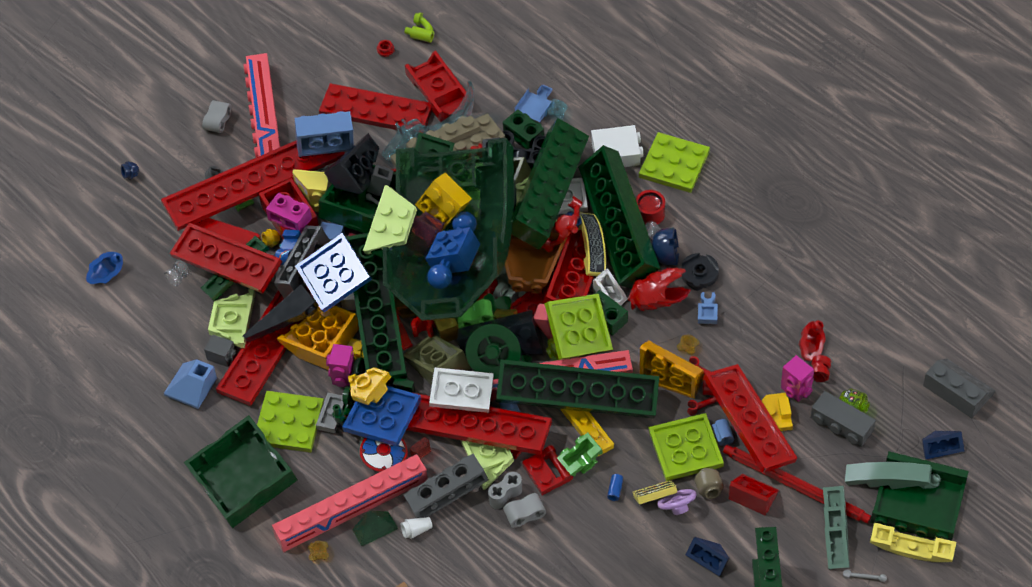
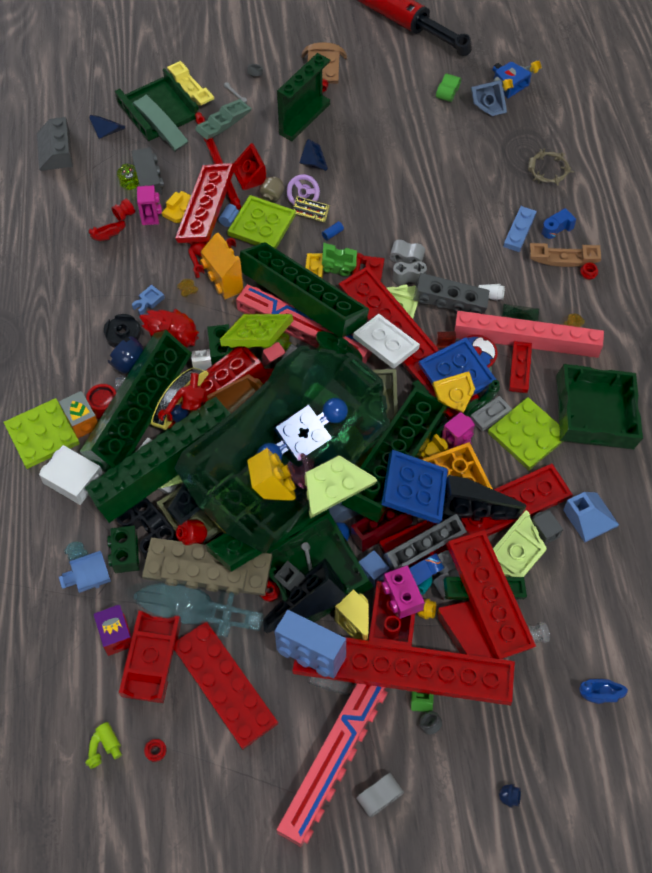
camera: 145 degrees left, 5 degrees up
none -> piece [59,391,98,438]
none -> dark purple piece [94,605,132,656]
none -> red plate [509,341,532,393]

